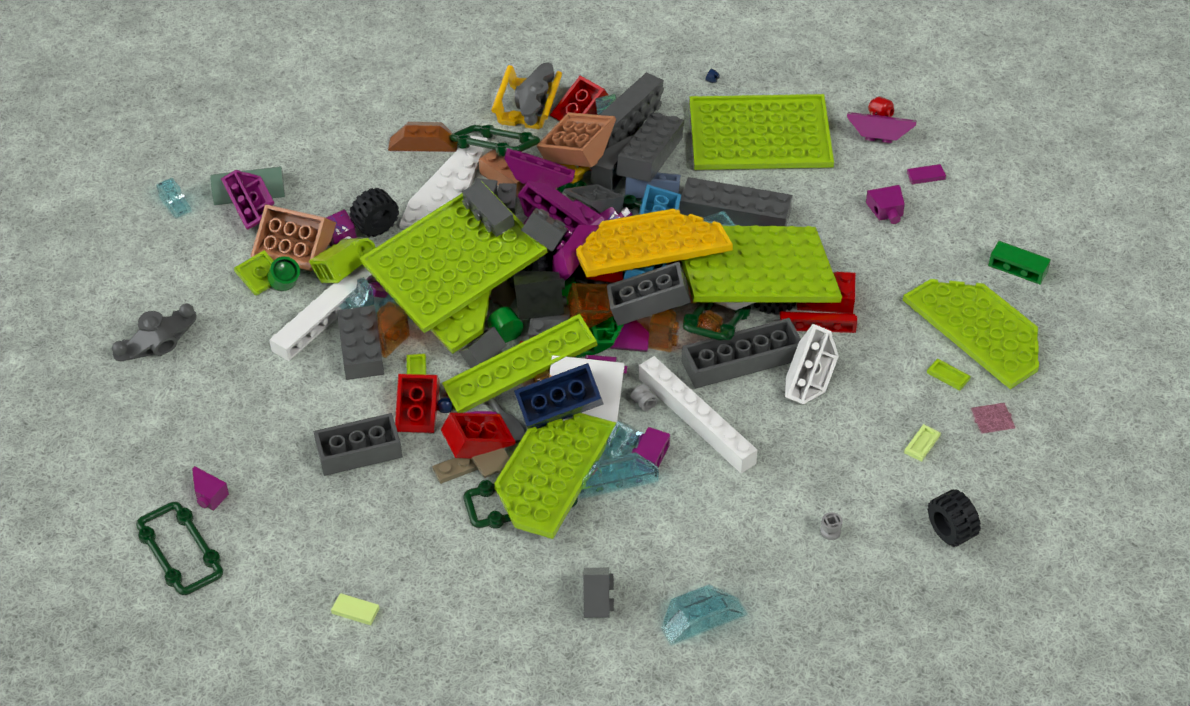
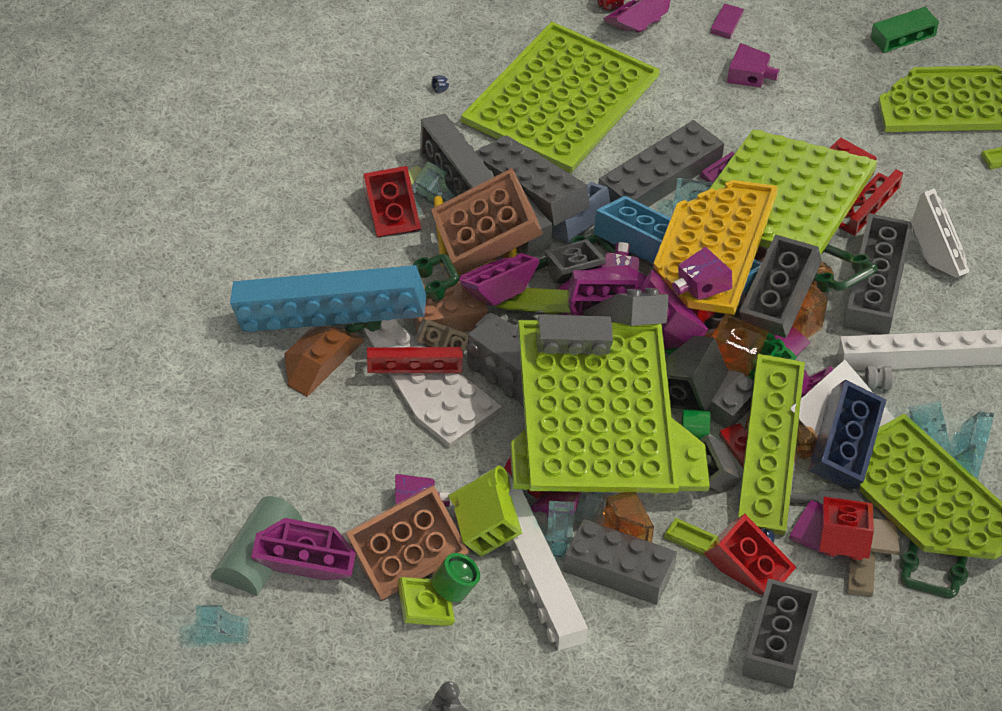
camera: 60 degrees left, 0 degrees up
black tyre [349,188,399,237] -> none
yellow piece [491,65,562,129] -> none
dark grey piece [515,62,555,126] -> none
magenta brick [631,427,670,474] -> none
none -> dark azure brick [230,265,426,332]
none -> red fence [367,347,463,373]
none -> dark tan slope [415,318,468,353]
none -> magenta torso [672,247,733,300]

